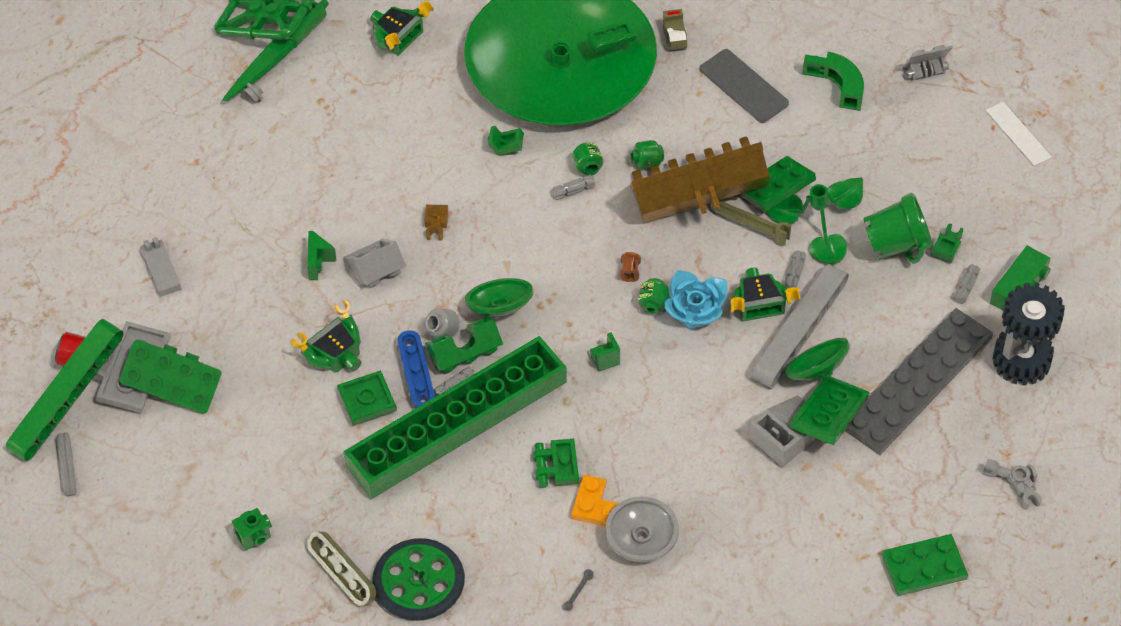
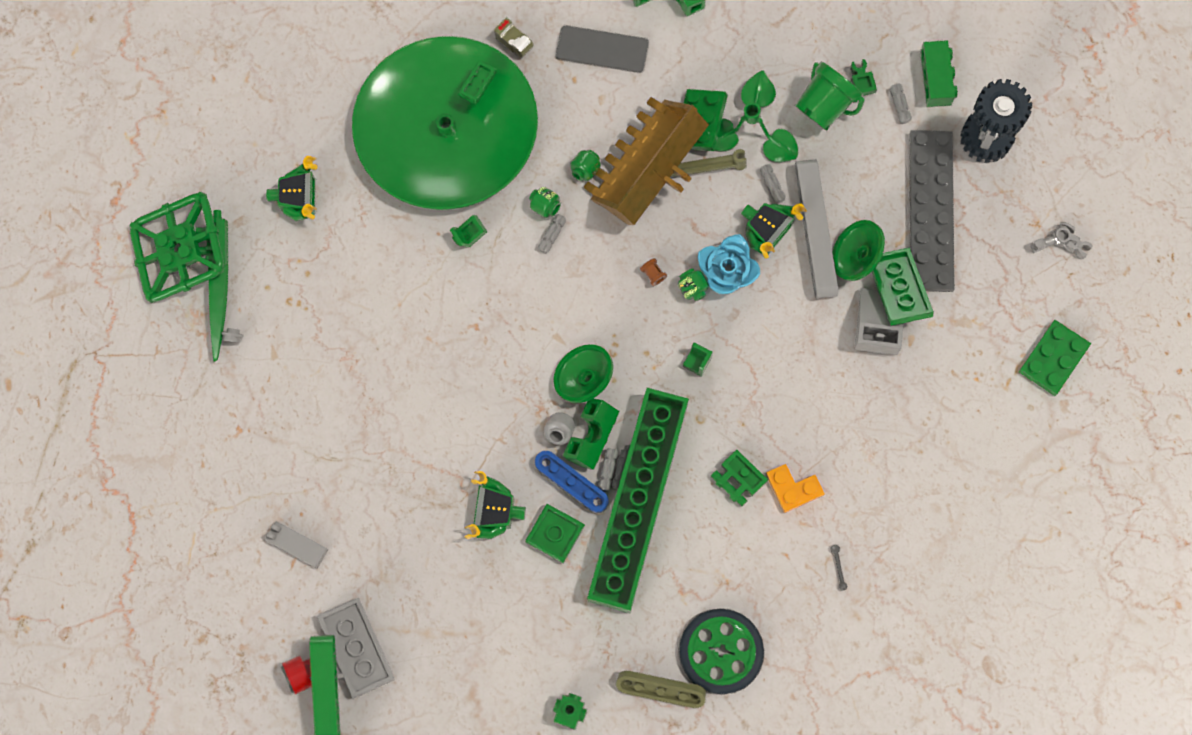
camera: 35 degrees left, 20 degrees up
green bracket [120,340,222,413] -> none
green slope [307,231,337,281] -> none
light grey slope [344,238,406,286] -> none
pearl gold plate [424,204,449,241] -> none
light grey dish [606,497,679,562] -> none

